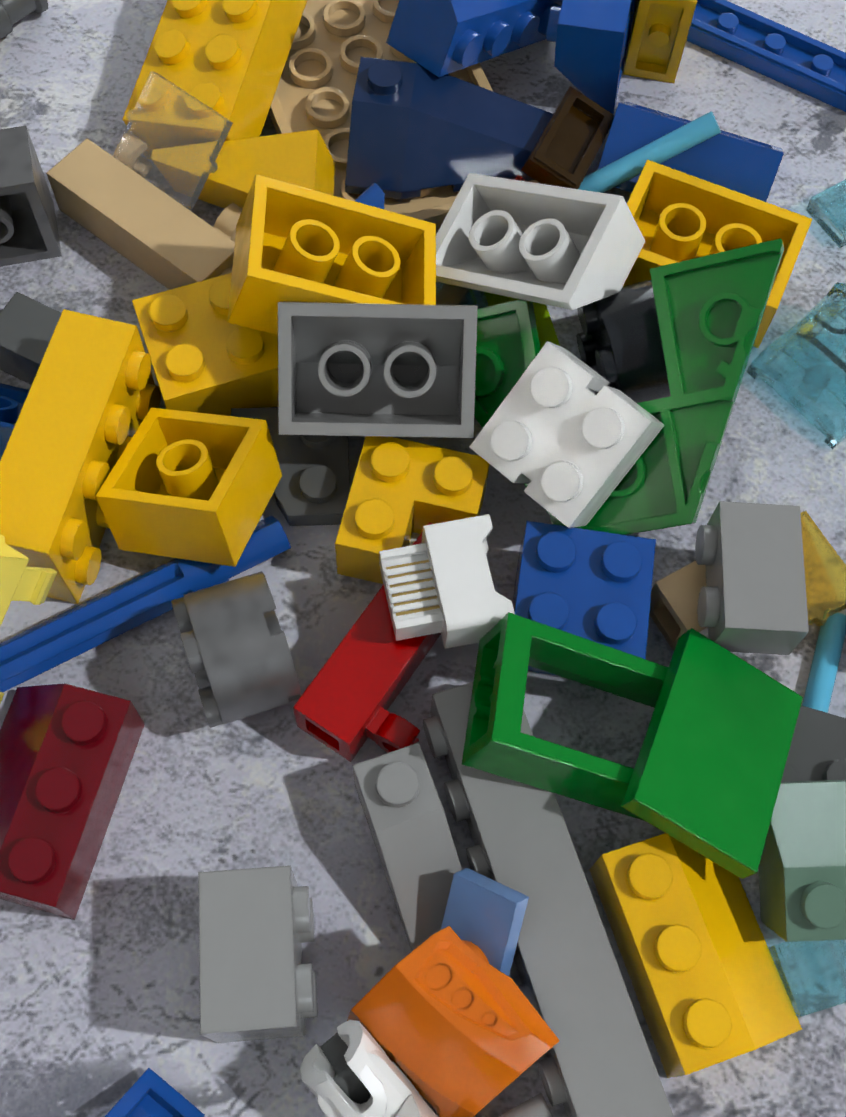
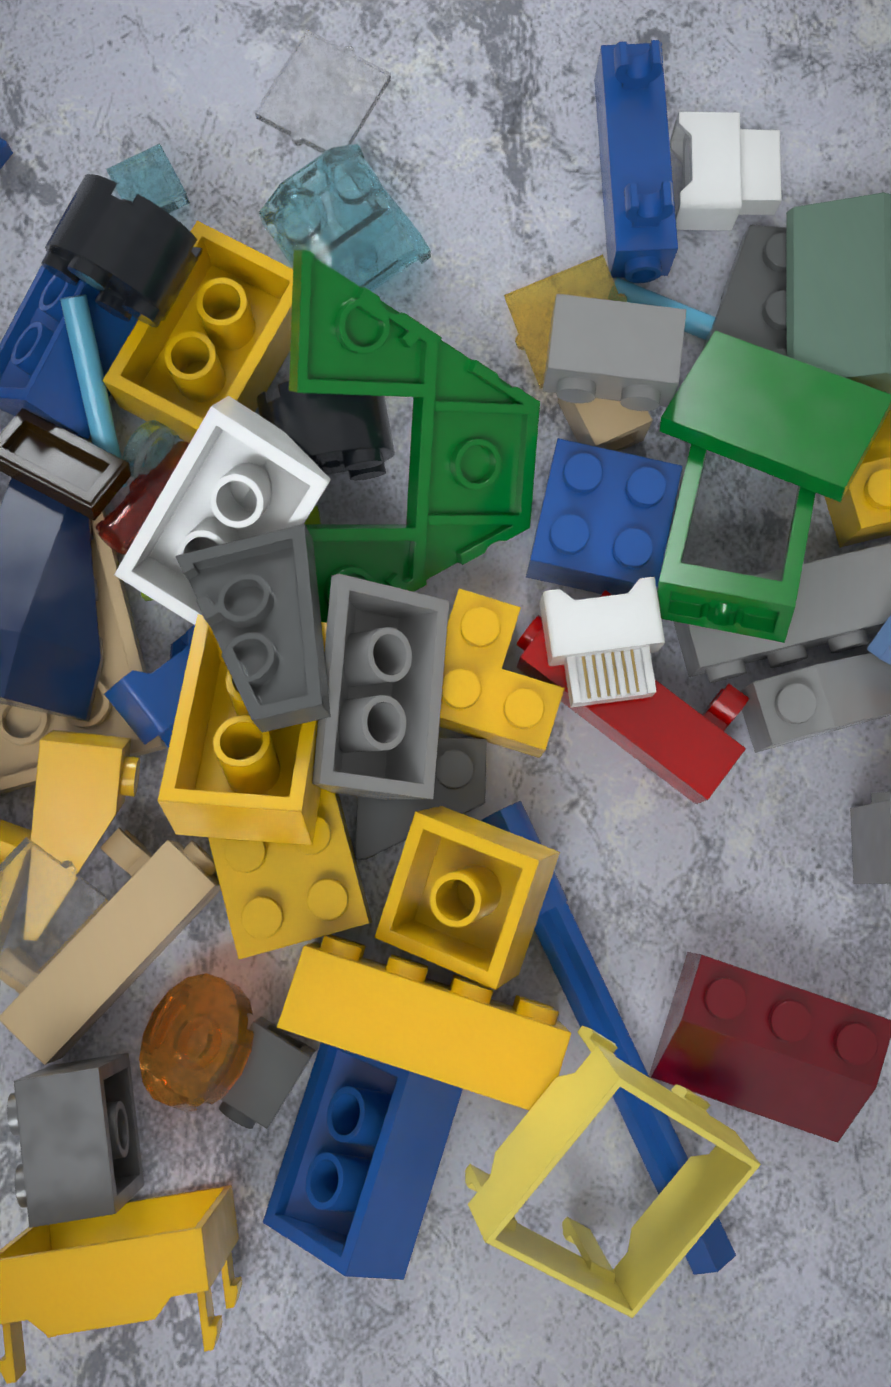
camera: 85 degrees left, 15 degrees up
flat silver brick [171,571,301,728] -> none
white piece [469,341,665,528] -> none
none -> black brick [41,174,202,328]
none -> clear orange tile [139,973,254,1112]
none -> dark grey wing [175,524,331,733]

